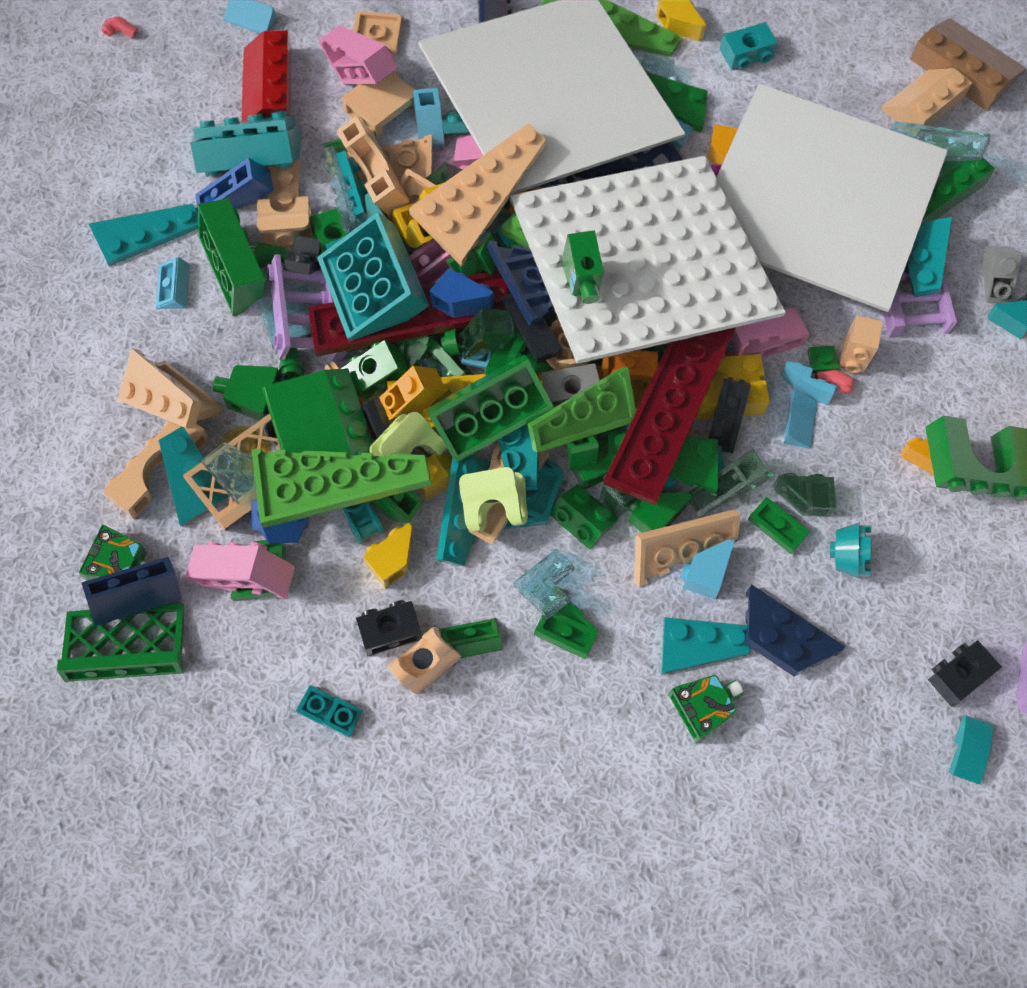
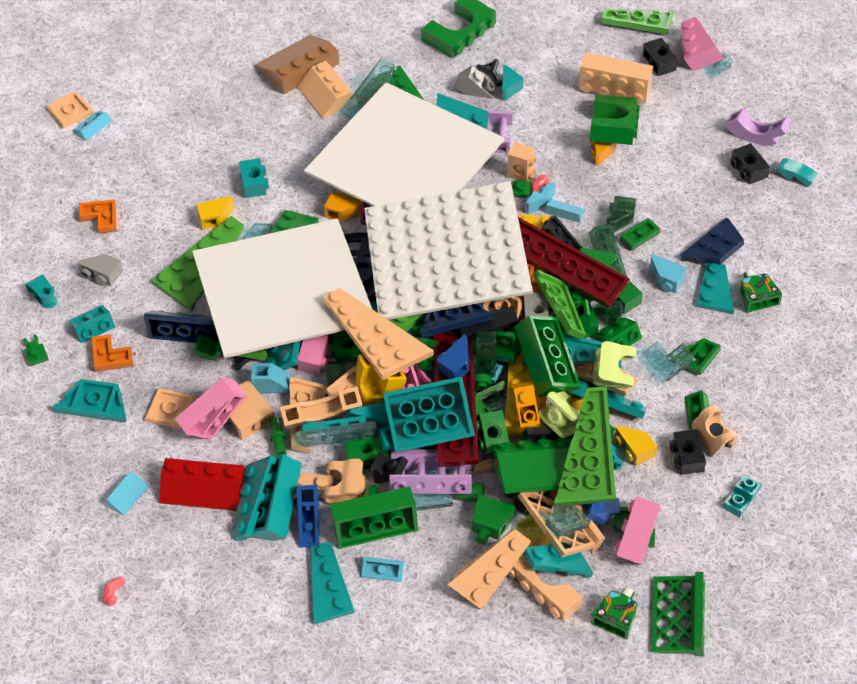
camera: 75 degrees left, 15 degrees down
dark blue brick [81,556,182,626] -> none
green torso [561,230,604,304] -> none
light nougat wing [634,509,740,587] -> none
teal cone [830,522,871,578] -> none

